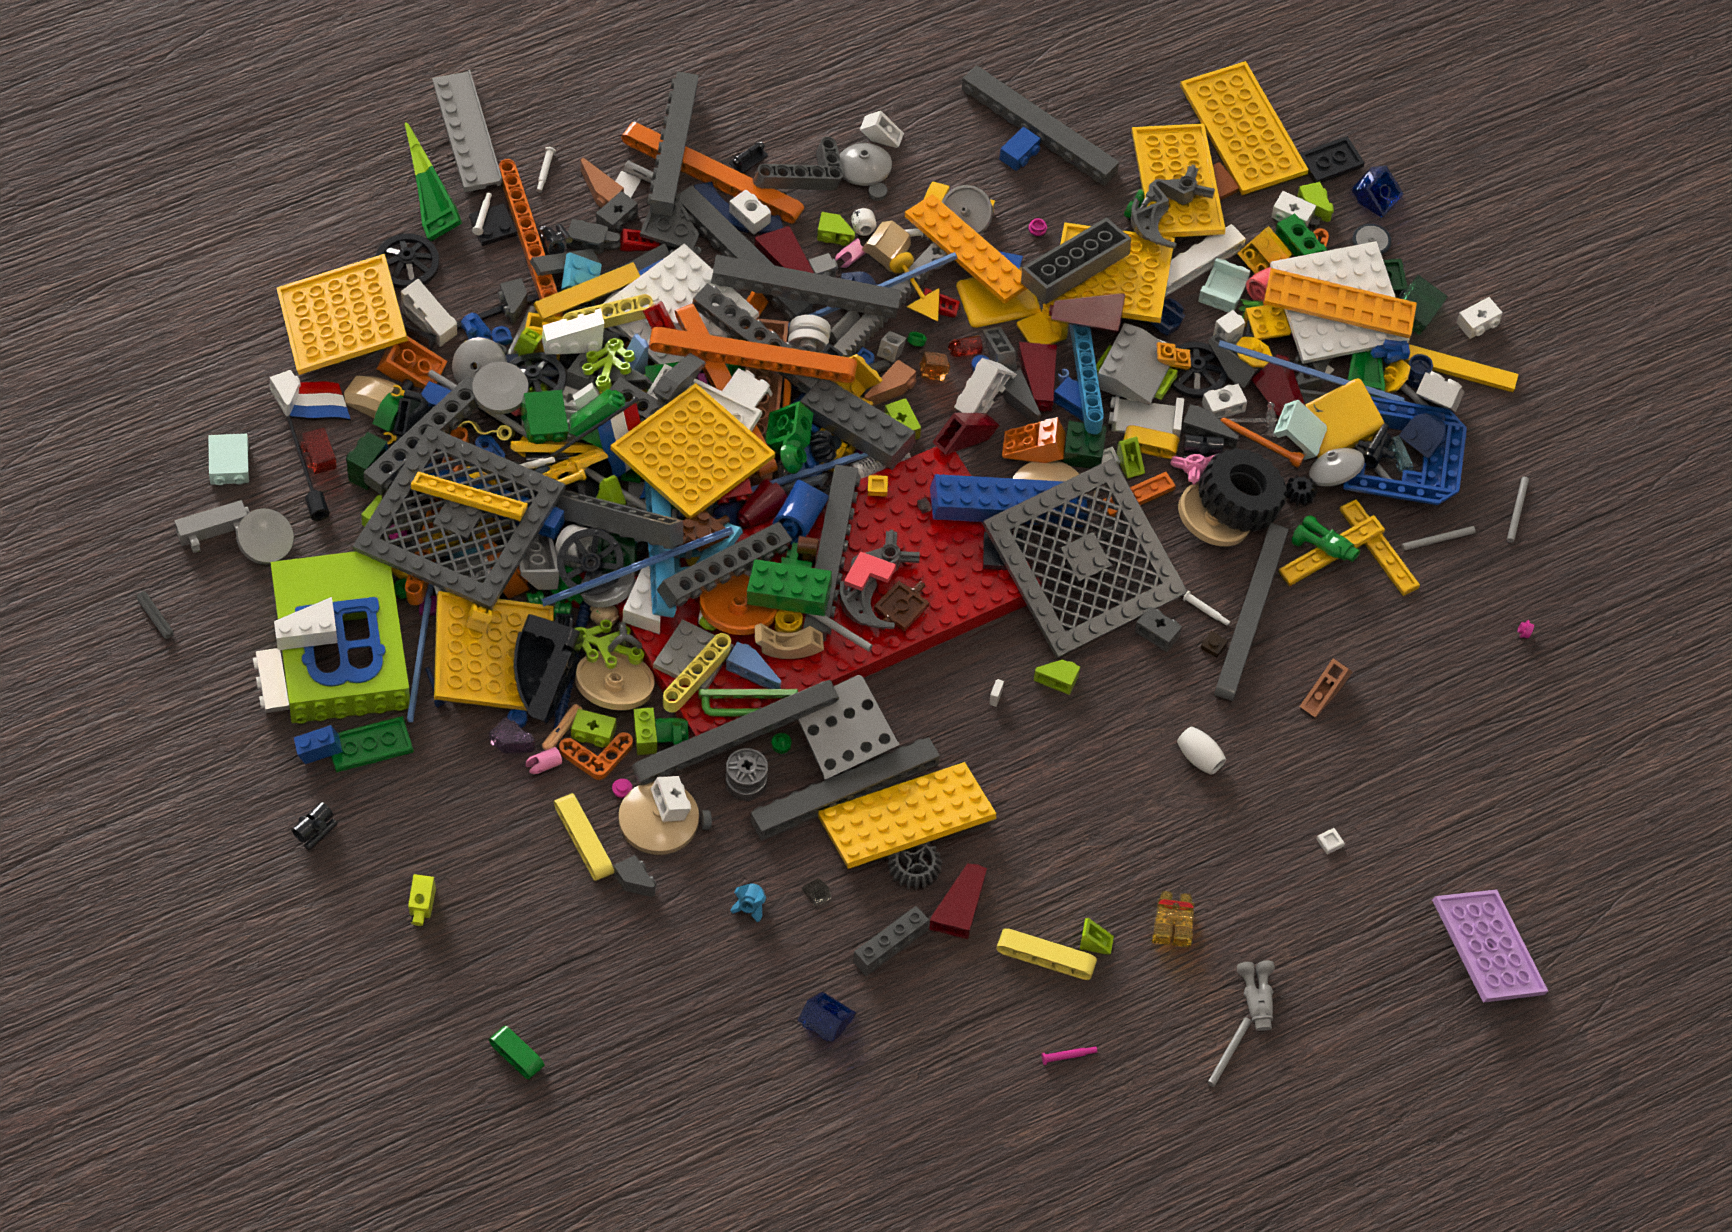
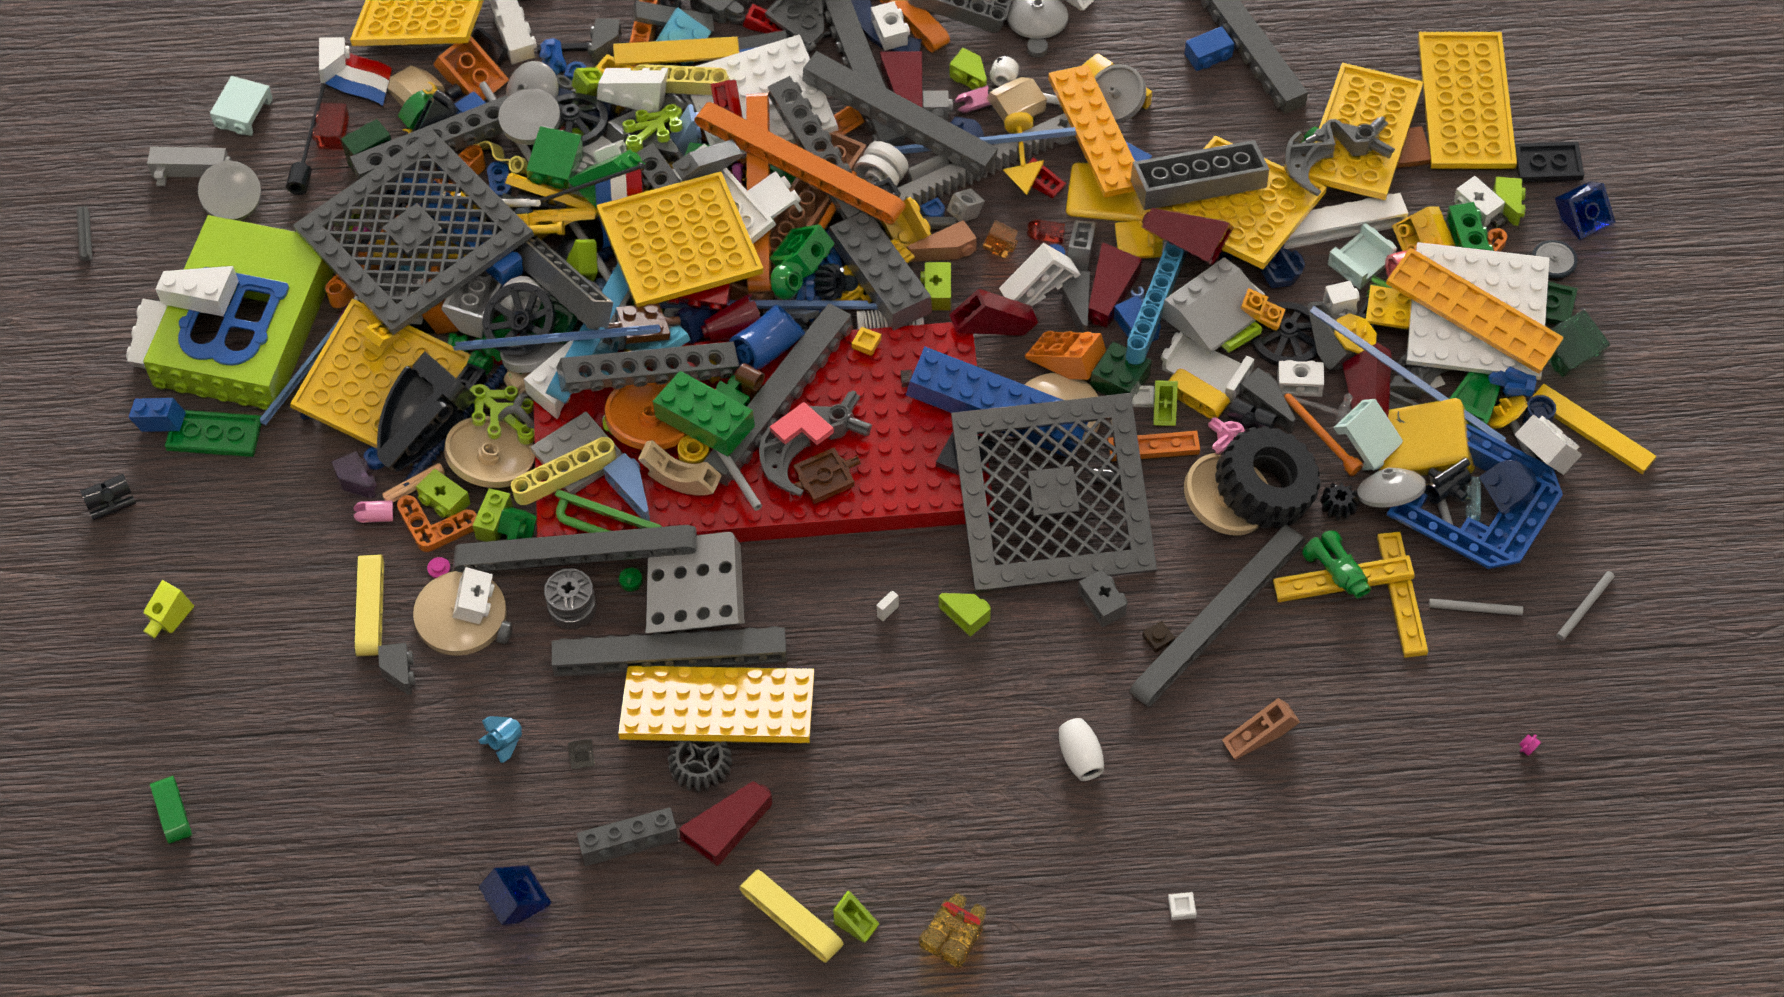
camera: 30 degrees right, 0 degrees up
yellow tile [411,472,528,521] -> none
green tile [907,332,927,347] -> none
dark pink plate [1028,218,1047,236] -> none
white piece [1182,591,1230,626] -> none
white brick [1457,297,1502,339] -> none

